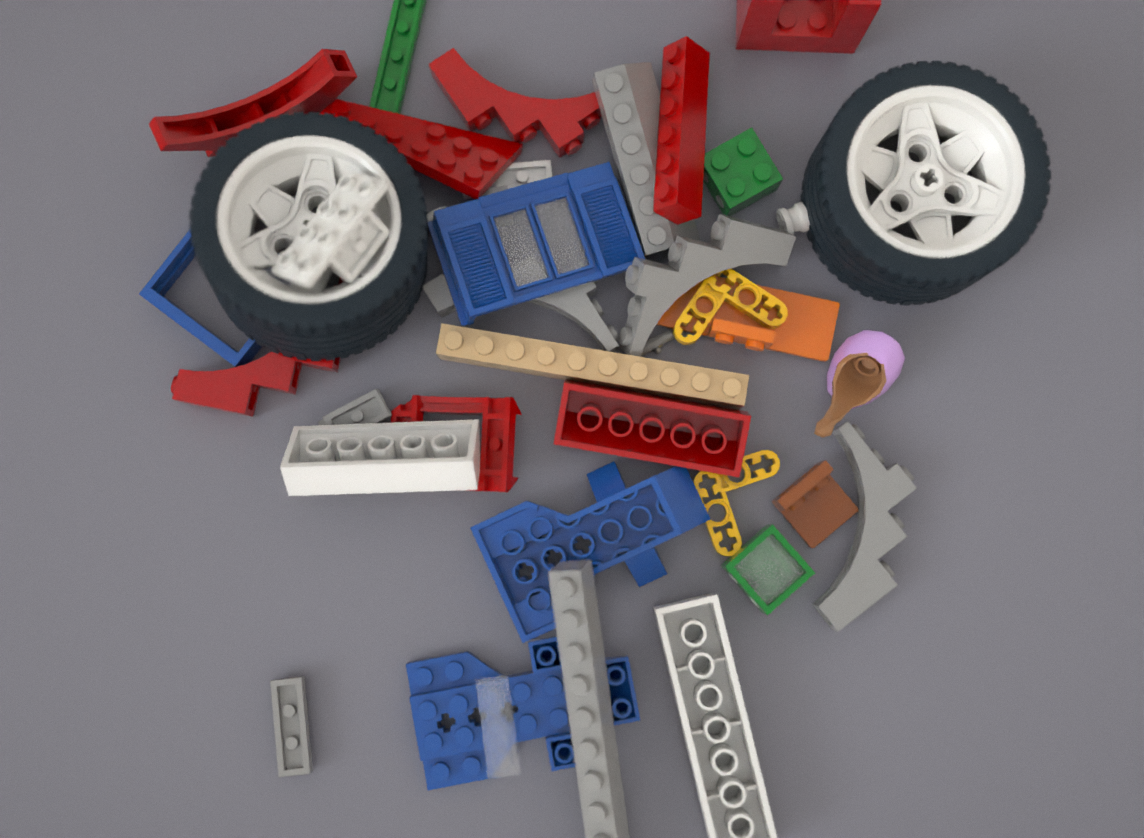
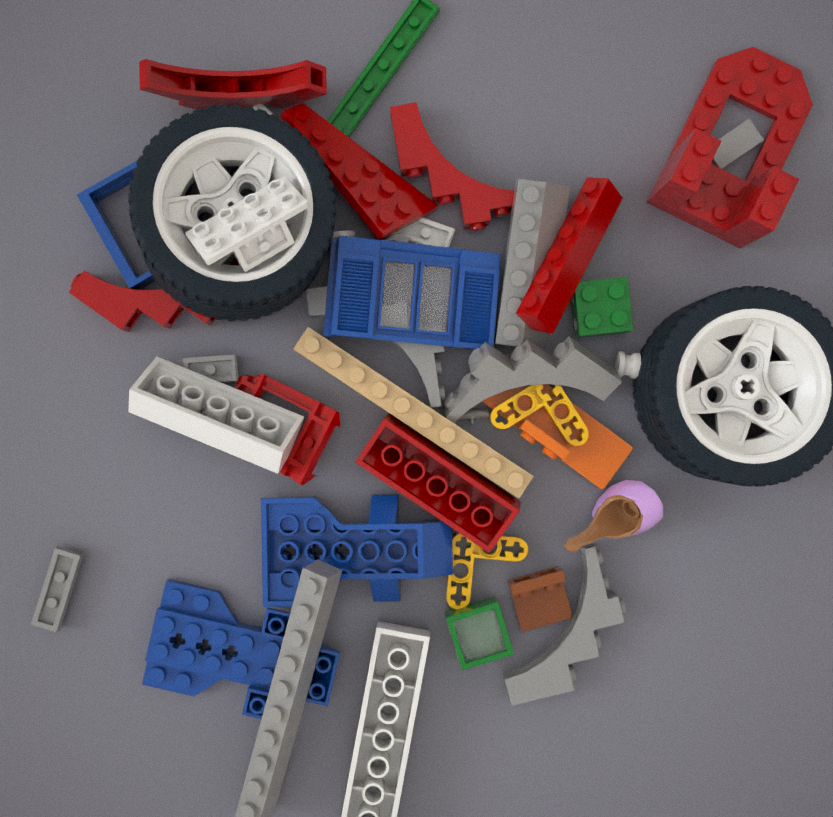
camera: 15 degrees right, 5 degrees up
clear plate [475,675,521,779] -> none

